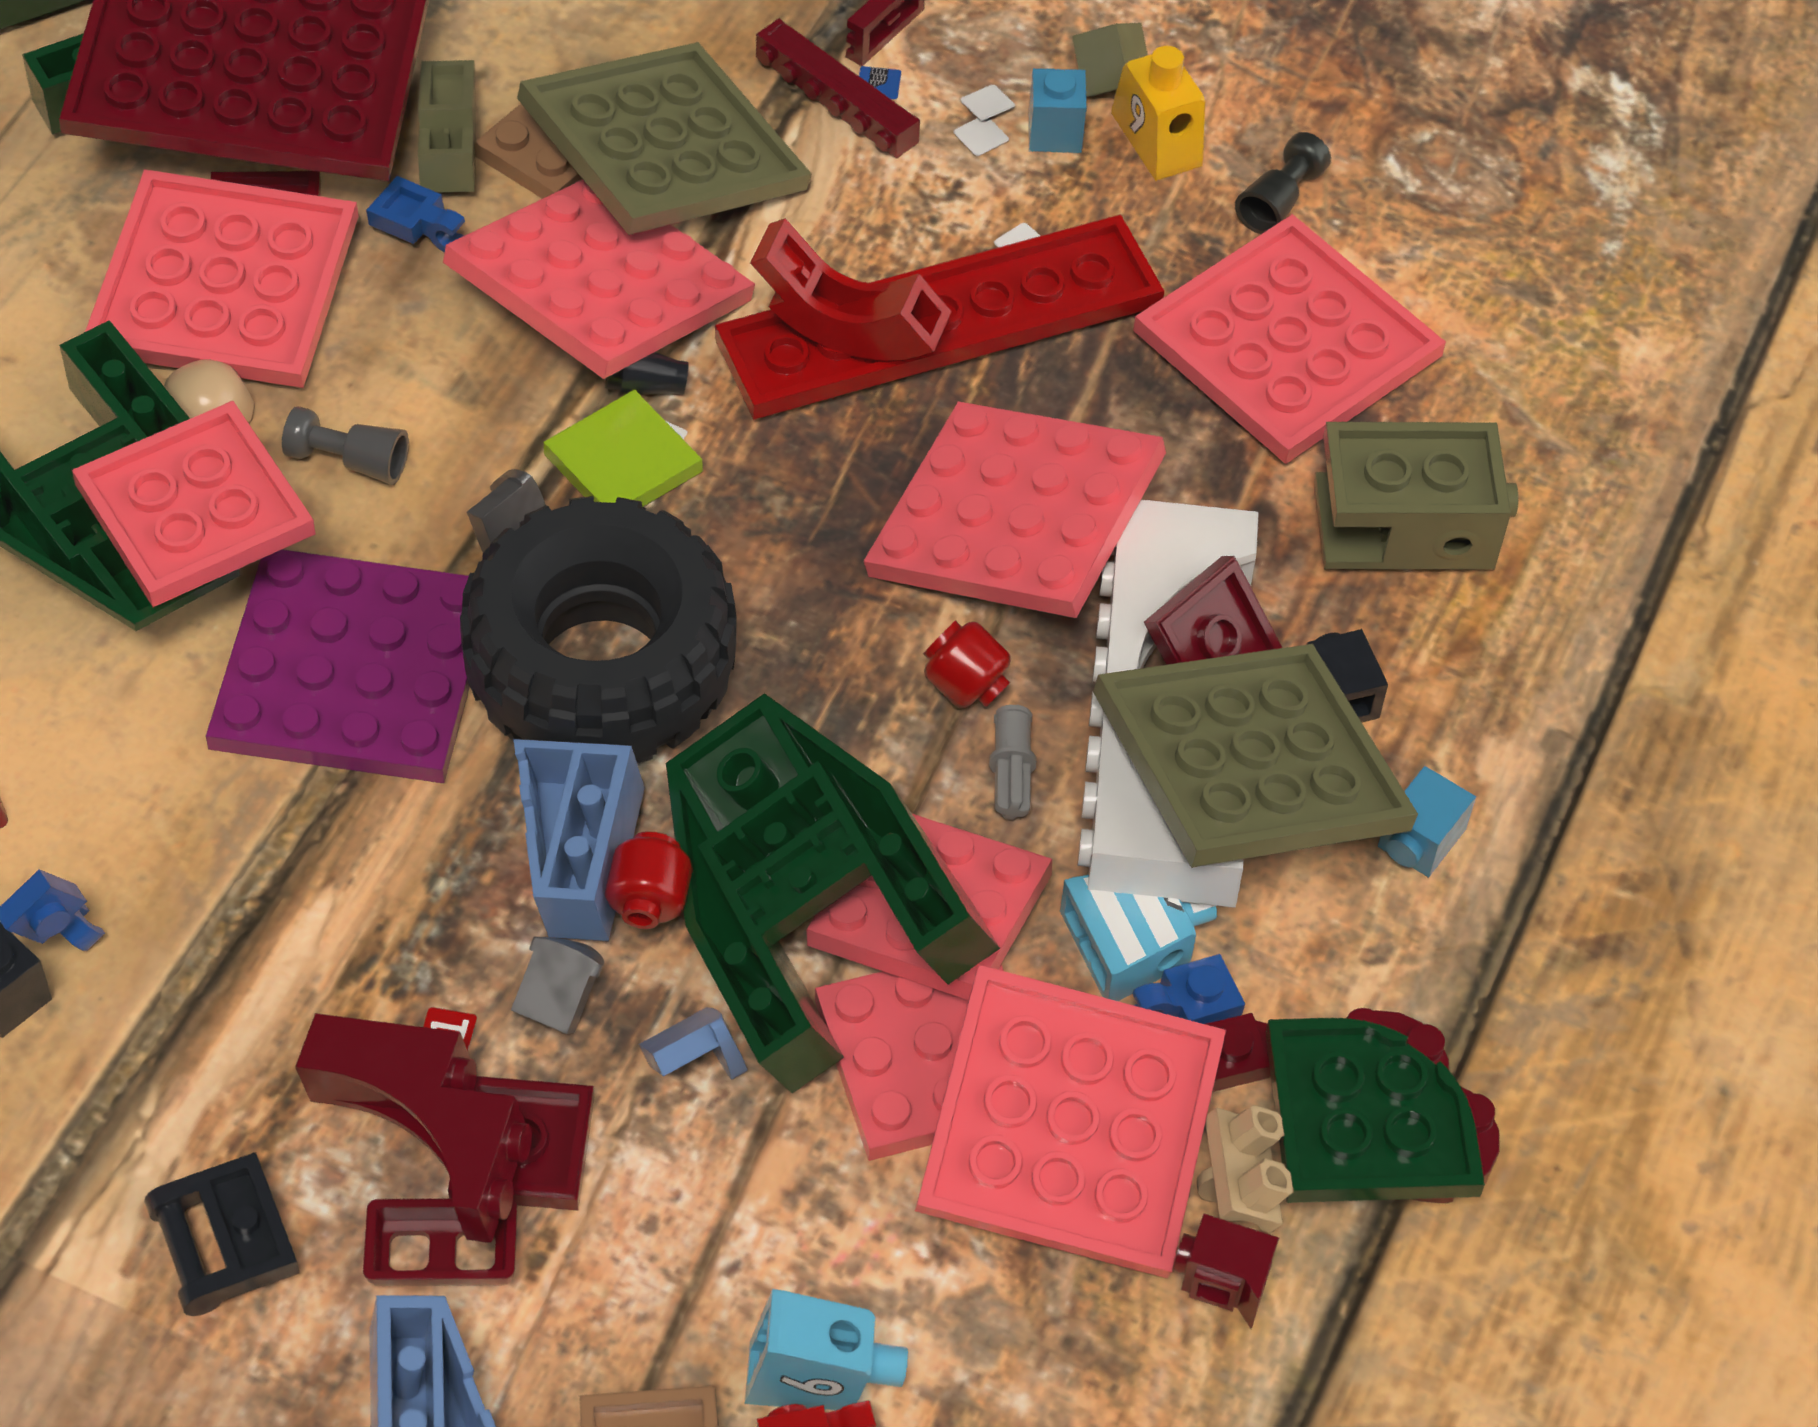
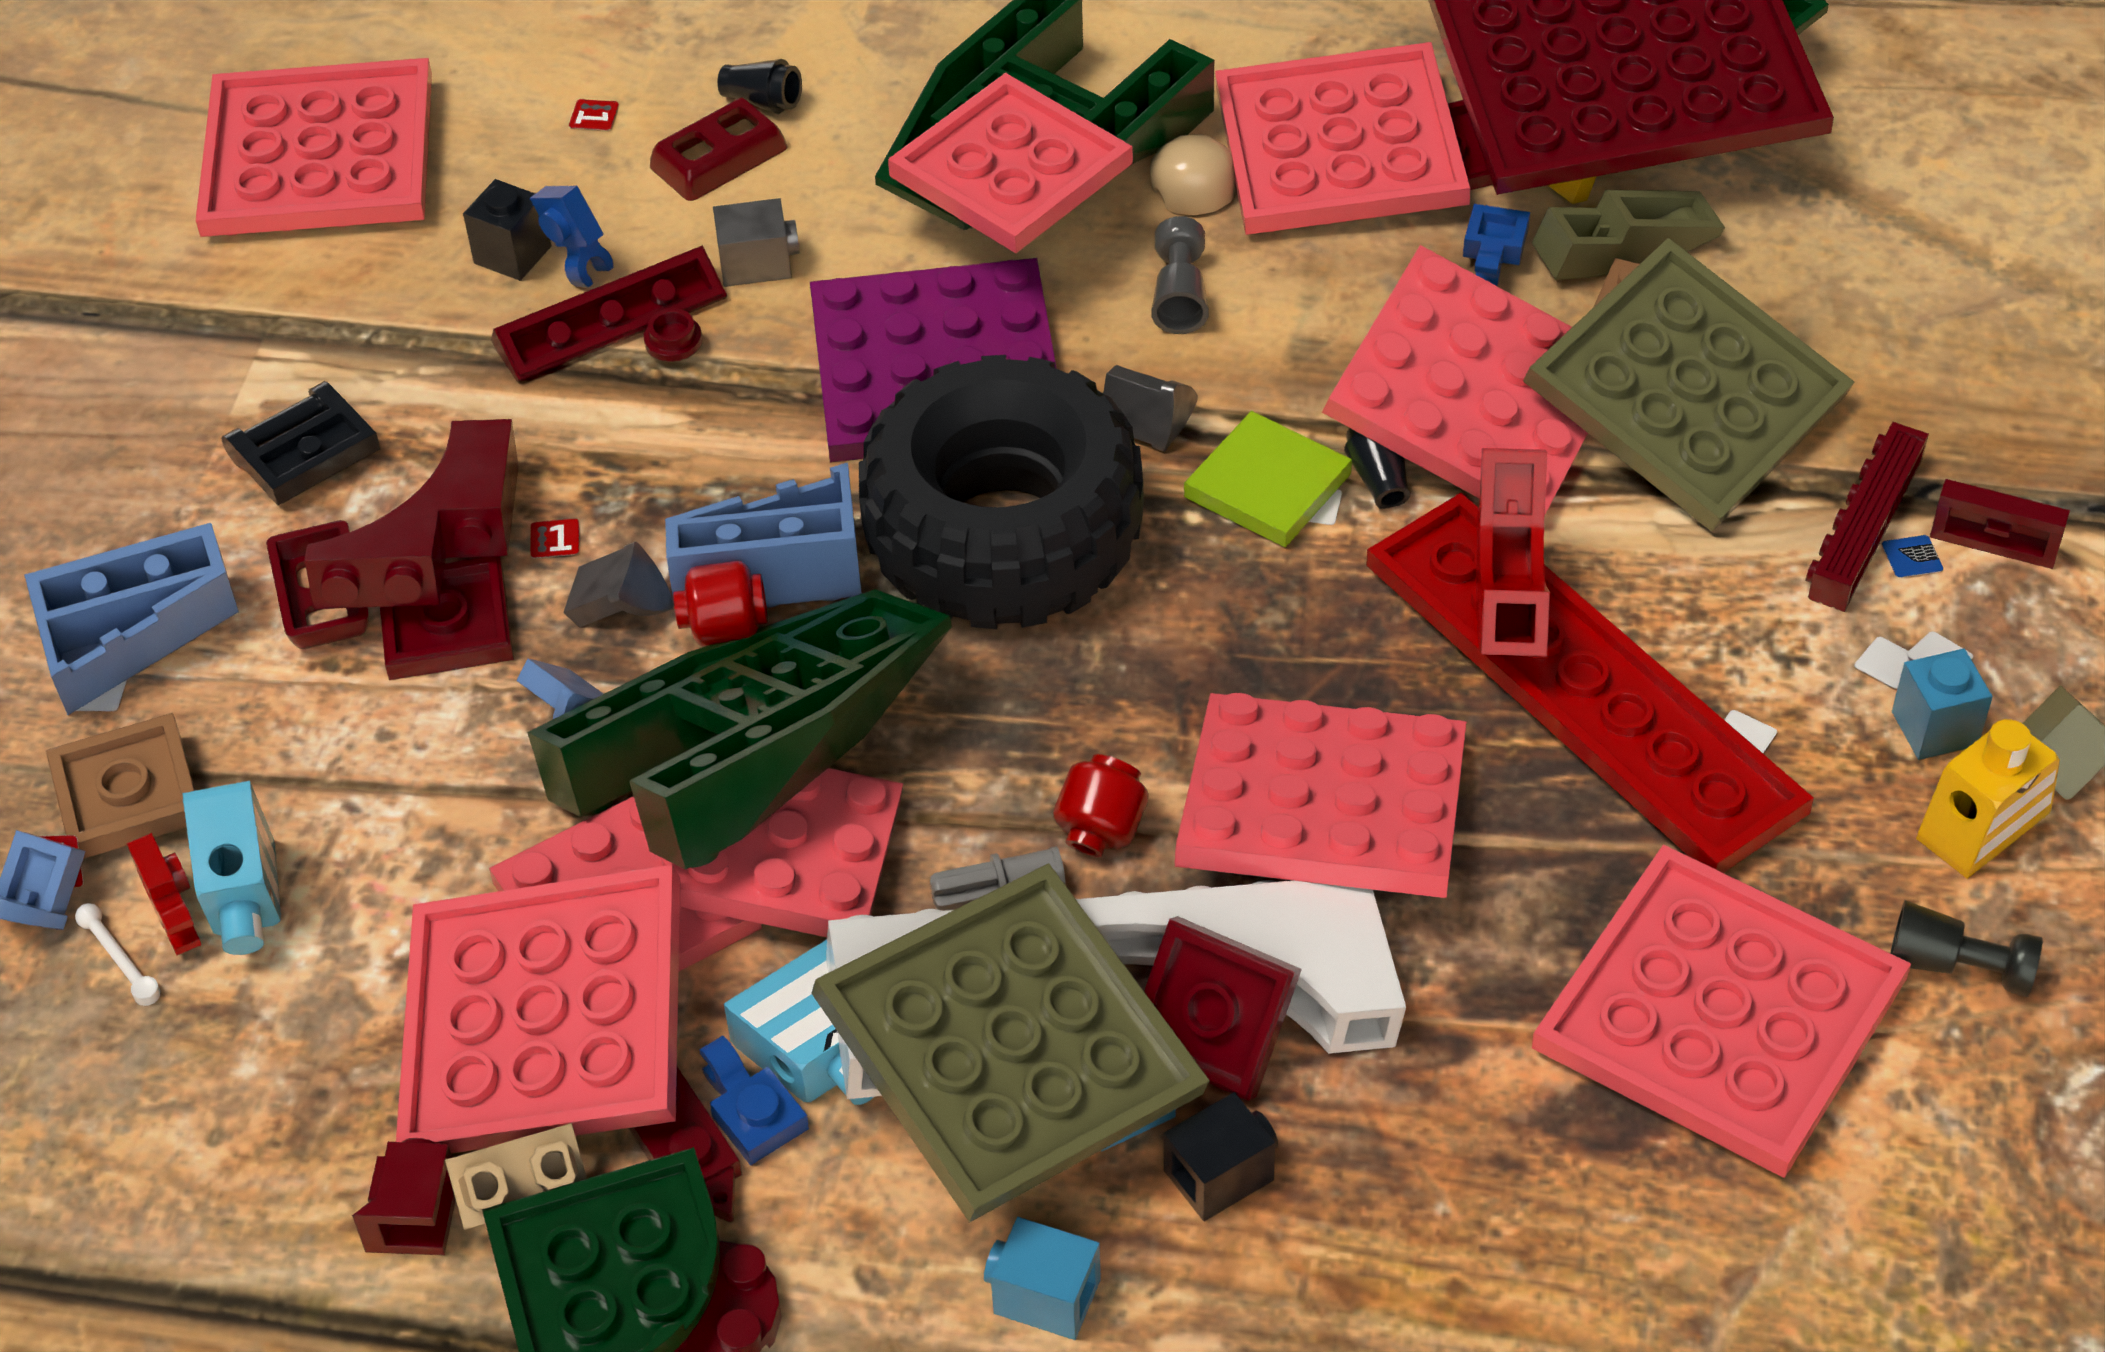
camera: 80 degrees right, 5 degrees down
olive torso [1314,422,1518,570] -> none
none -> dark red slope [491,245,727,382]
none -> dark red plate [644,308,702,362]
none -> flat silver brick [713,198,800,287]

